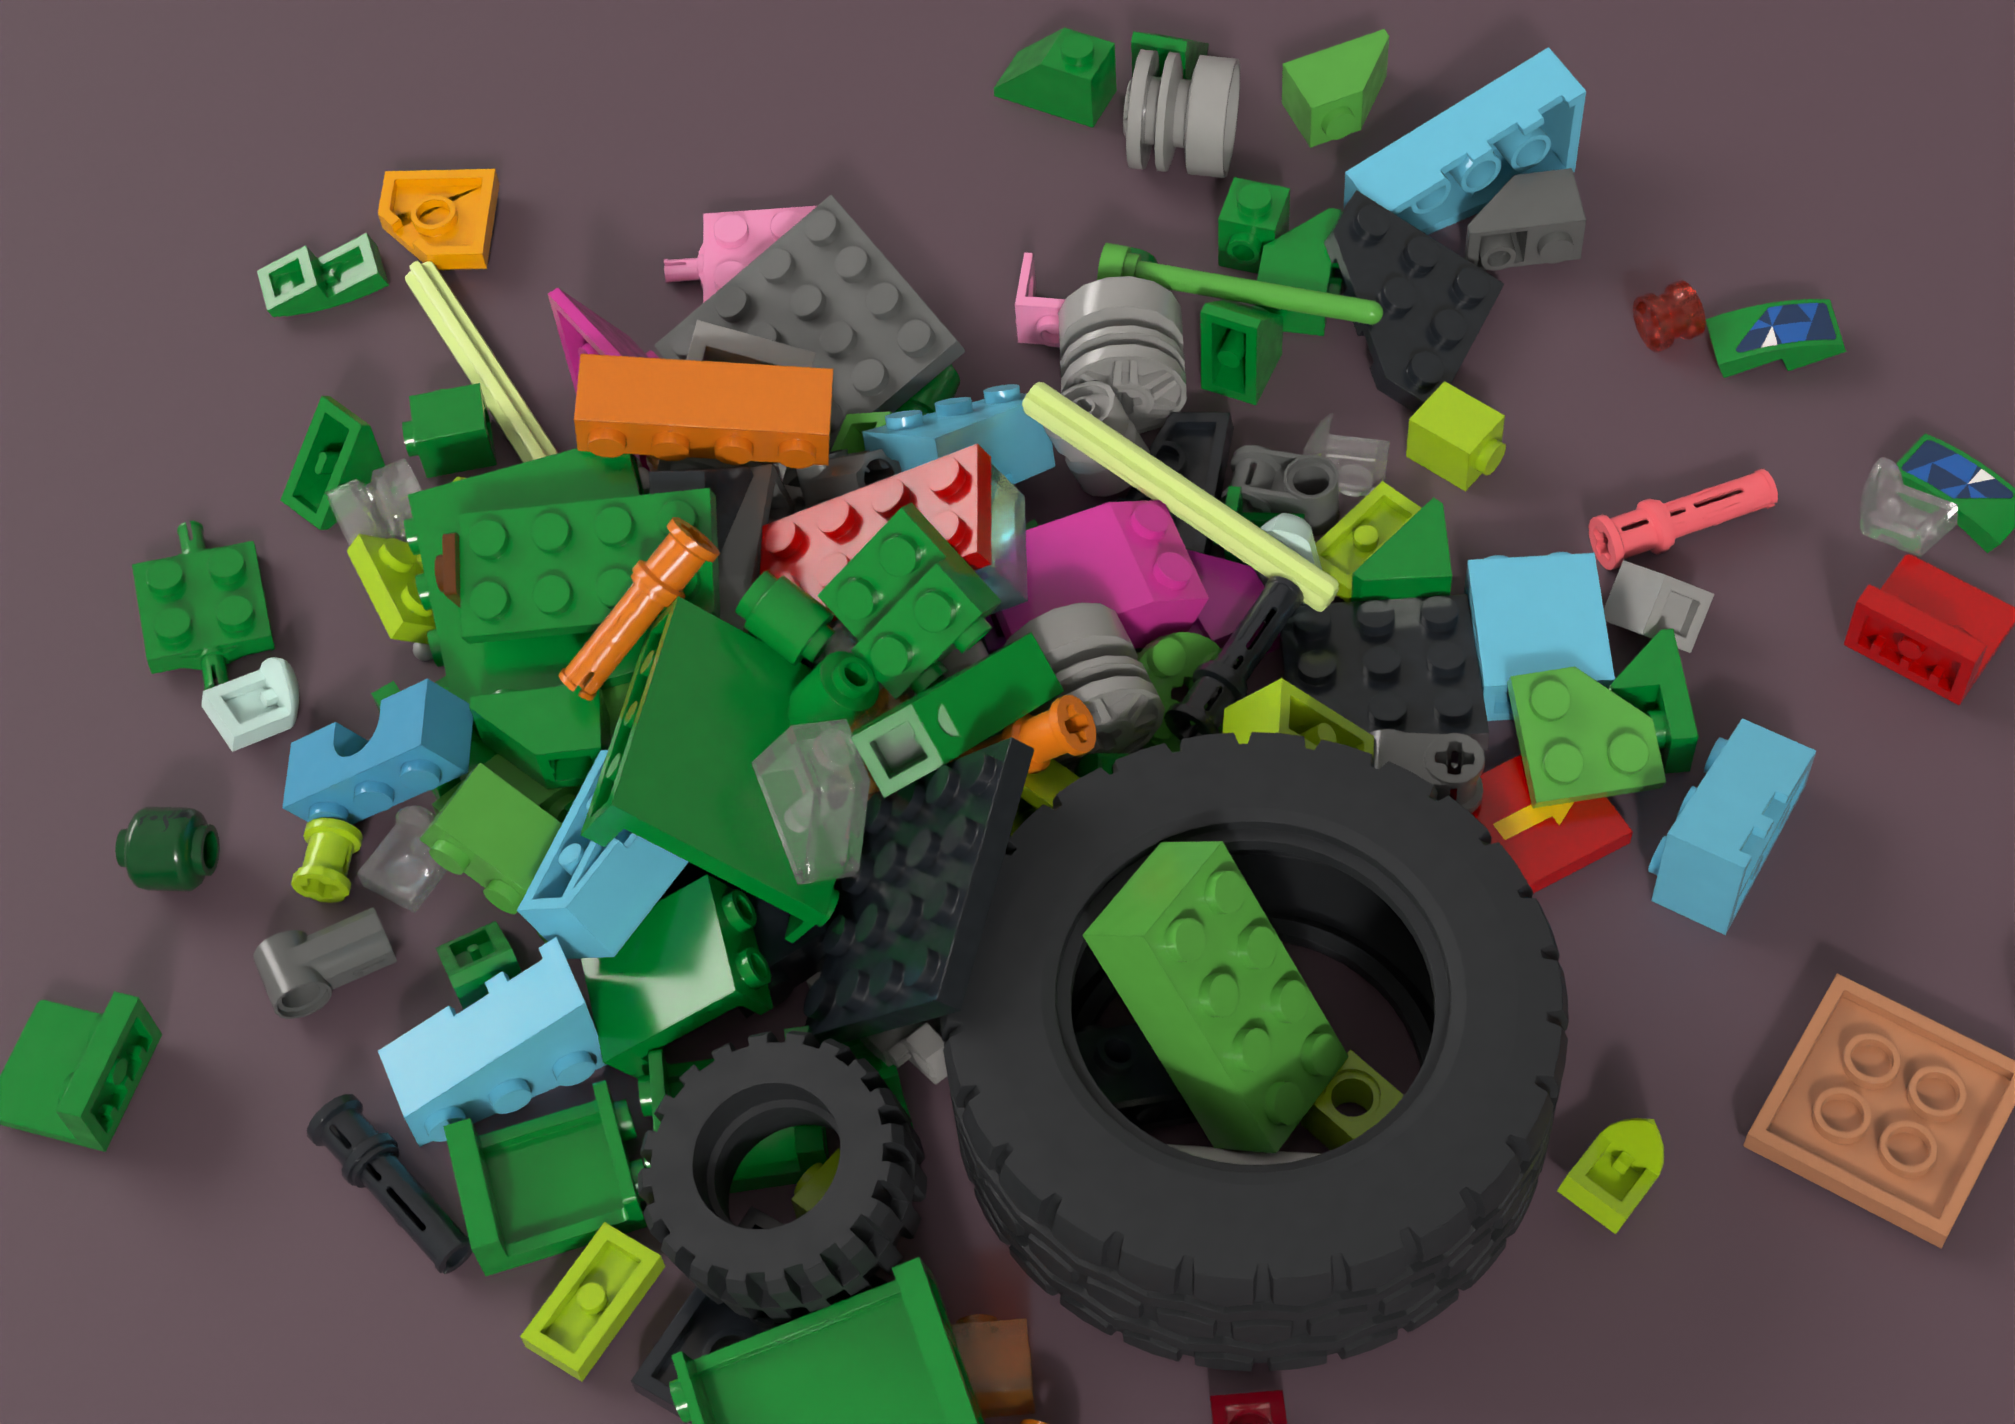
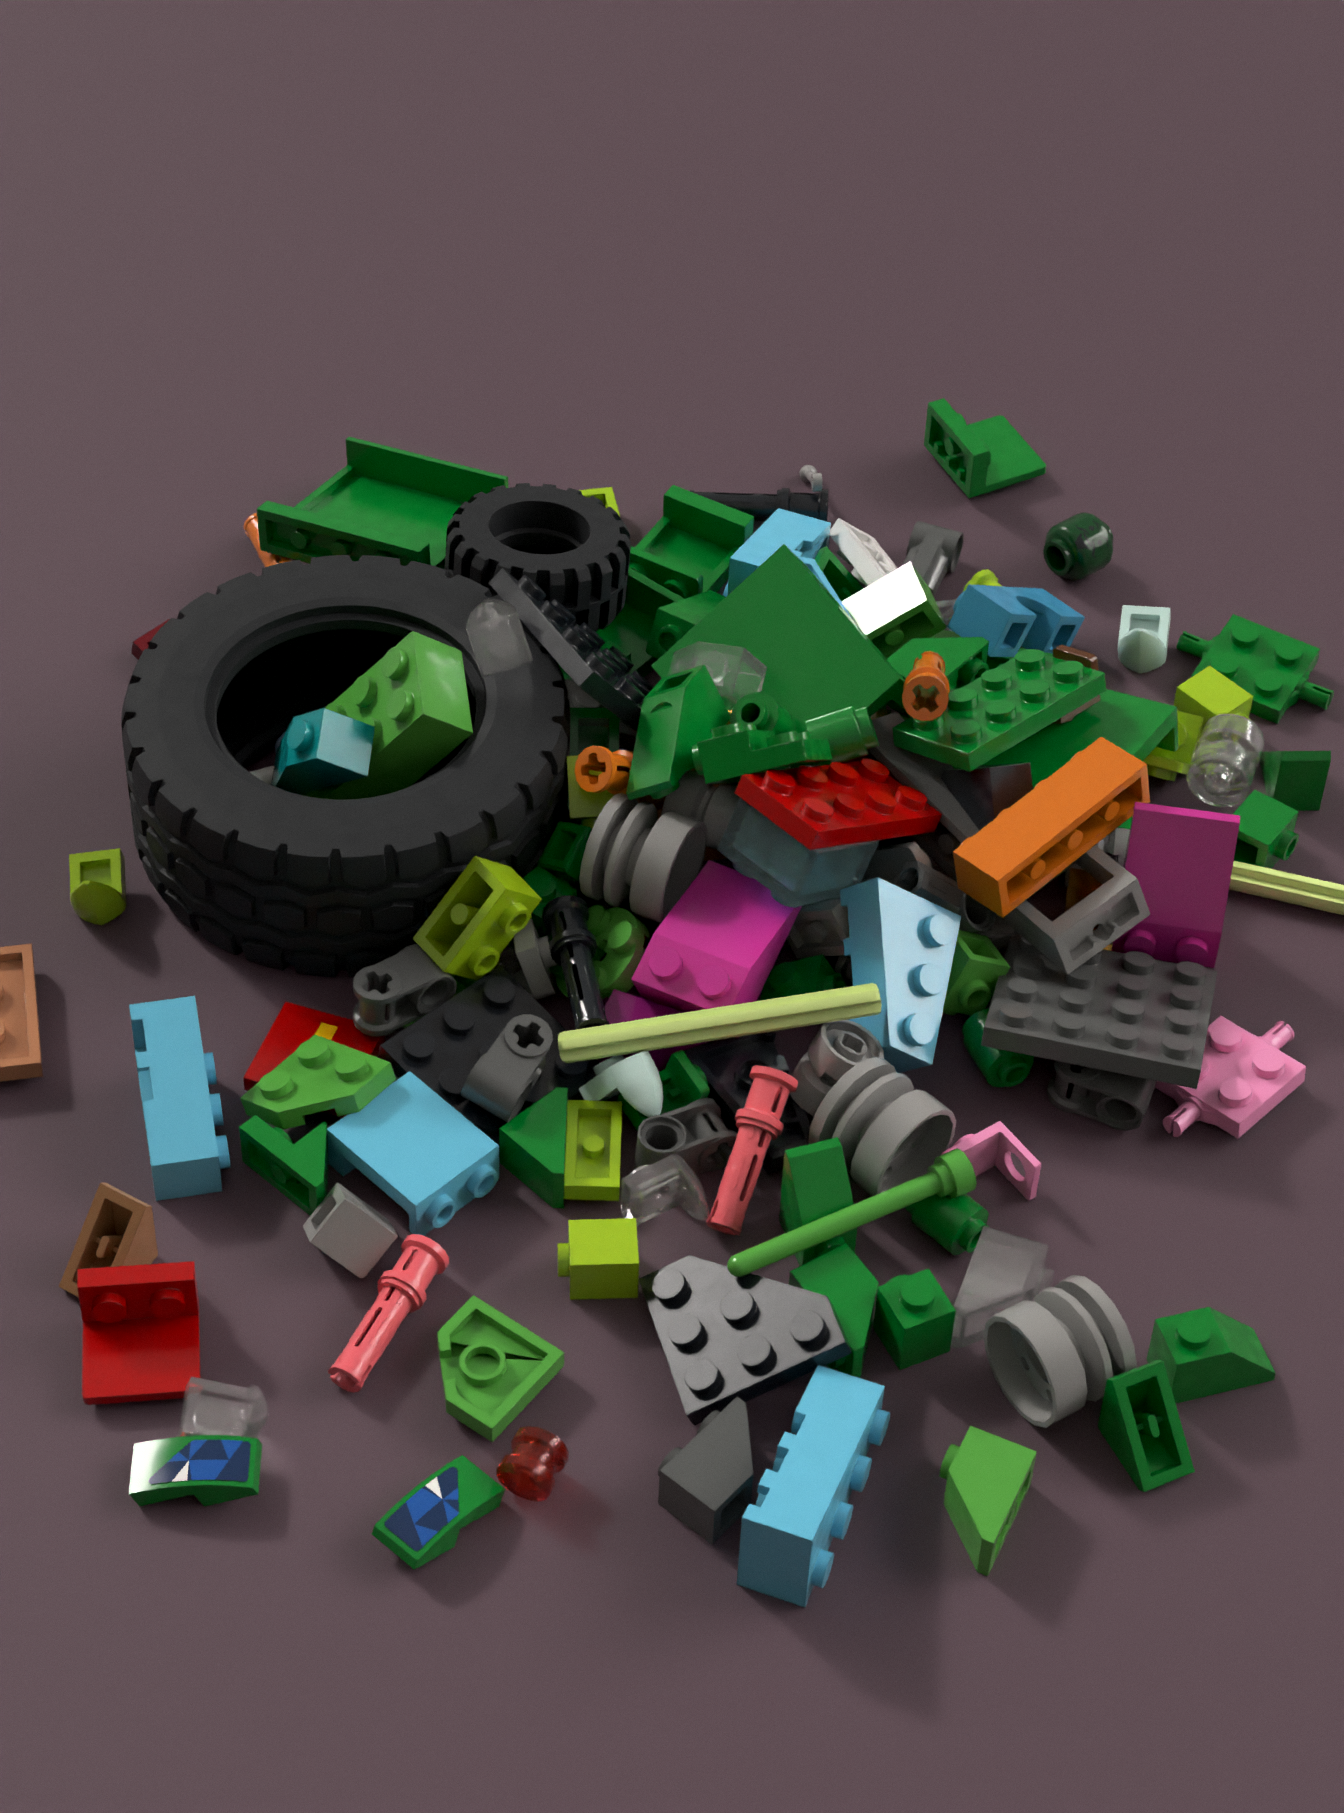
camera: 130 degrees right, 10 degrees down
none -> medium nougat slope [59,1183,158,1297]
none -> teal slope [271,708,375,795]
none -> bright green plate [437,1295,564,1442]
none -> dark grey piece [461,1014,553,1122]
none -> clear plate [465,599,533,678]
none -> coral pin [706,1065,798,1236]
none -> light grey hinge [799,465,822,492]
none -> white plate [830,518,898,586]
none -> clear slope [951,1226,1054,1349]
none -> lime brick [1173,665,1253,753]

